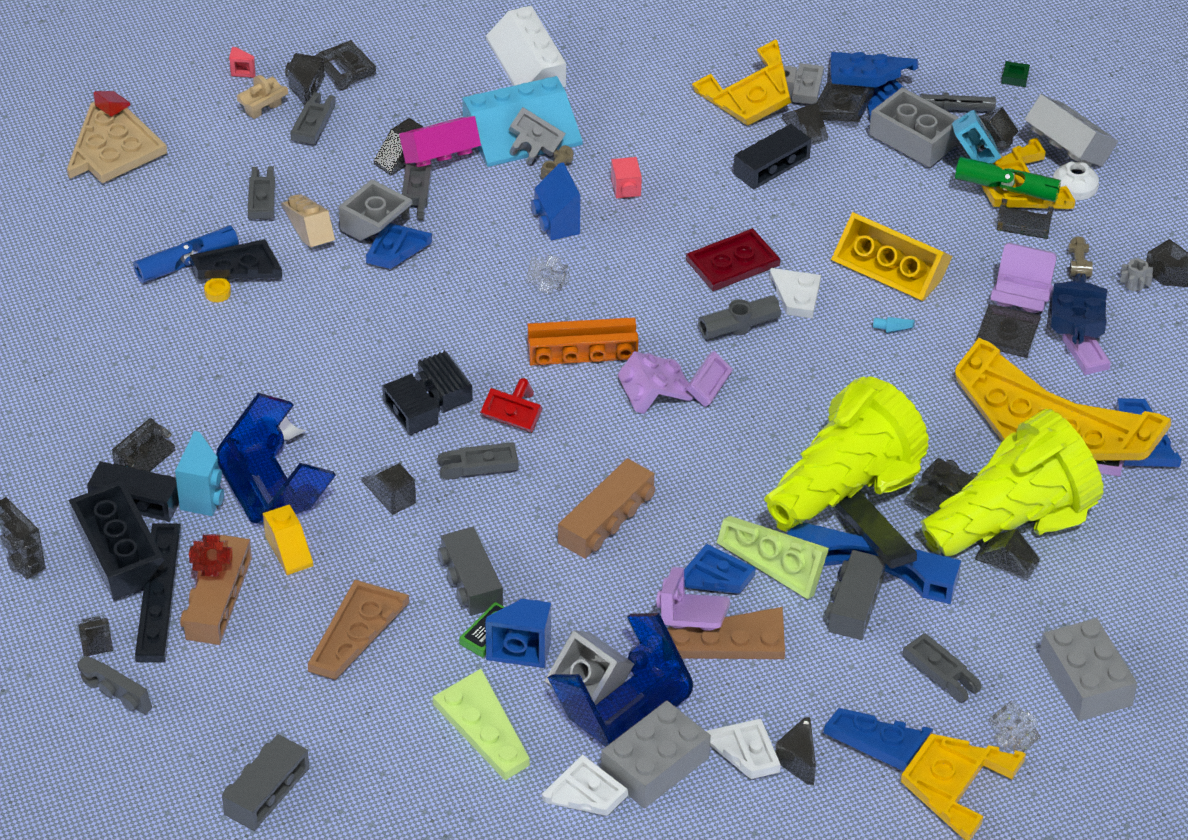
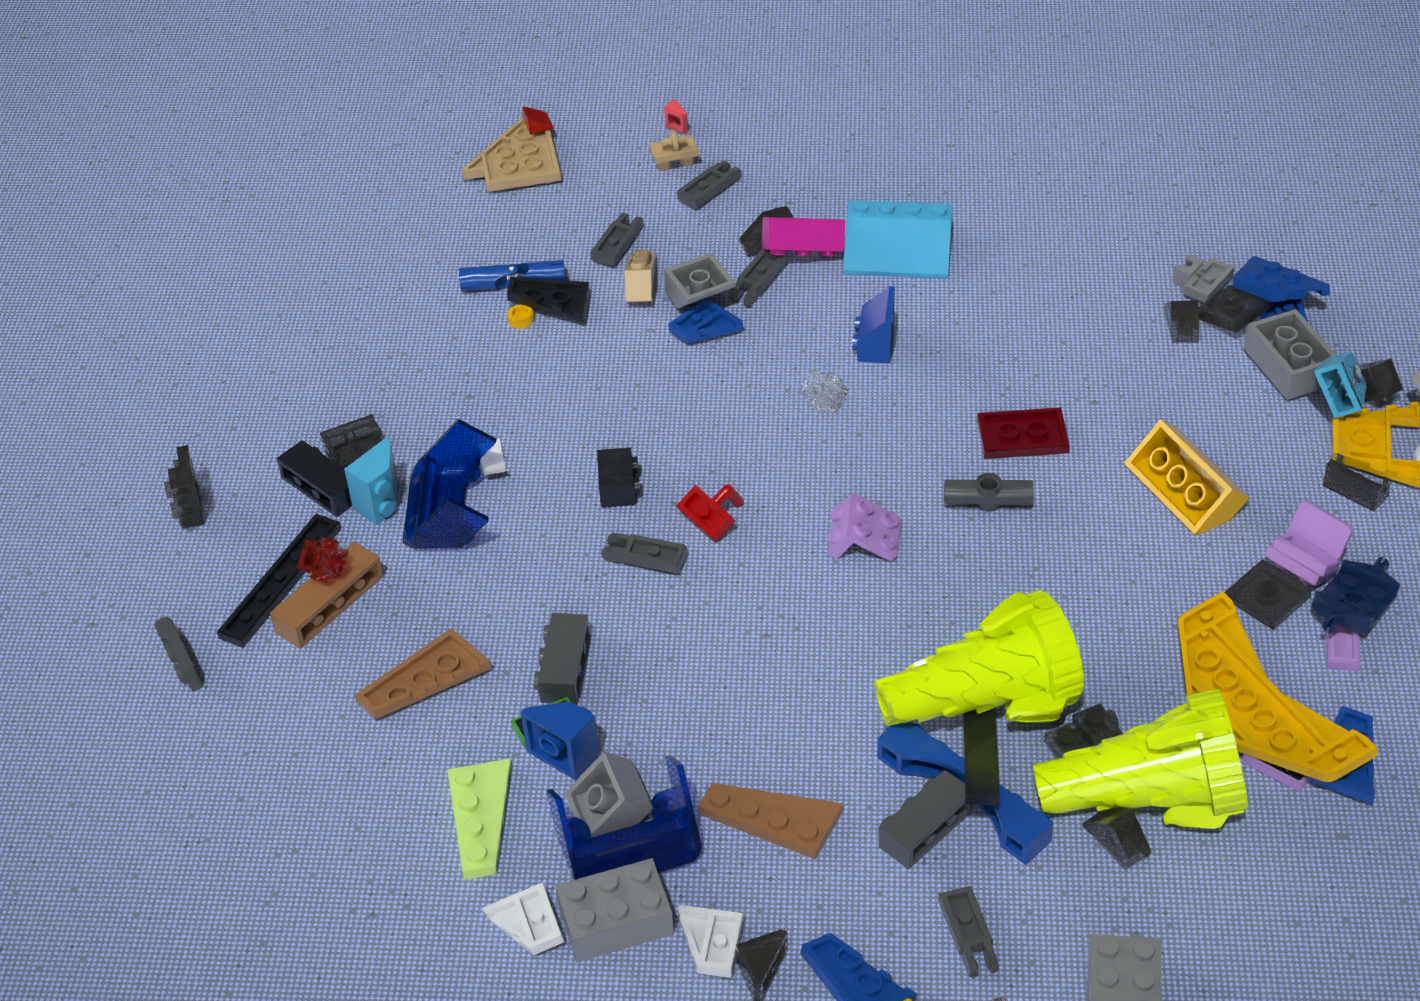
camera: 30 degrees right, 0 degrees up
black slope [69,479,164,601] -> none
clear smoke slope [76,615,113,657] -> none
dark grey brick [222,734,310,831] -> none
yellow slope [263,504,314,575] -> none
clear smoke slope [285,53,325,106] -> none
clear smoke plate [313,40,376,91] -> none
clear smoke slope [361,463,416,515] -> none
black brick [416,350,473,412] -> none
white slope [486,6,566,87] -> none
light grey plate [509,107,566,165] -> none
orange brick [527,317,639,366] -> none
dark tan bar [541,145,574,179] -> none
medium nougat brick [558,458,655,559] -> none
coral brick [611,157,642,199] -> none
lavender bracket [656,567,730,630] -> none
blue wing [684,543,756,593] -> none
lavender tile [685,351,733,407] -> none
yellow wing [692,39,791,126] -> none
yellowish green wing [717,516,829,599] -> none
black brick [733,124,811,190] -> none
white wing [770,268,821,318] -> none
medium azure bar [873,317,915,333] -> none
dark grey pin [920,92,996,113] -> none
green piece [955,157,1061,202] -> none
dark tan bar [1068,237,1093,278] -> none

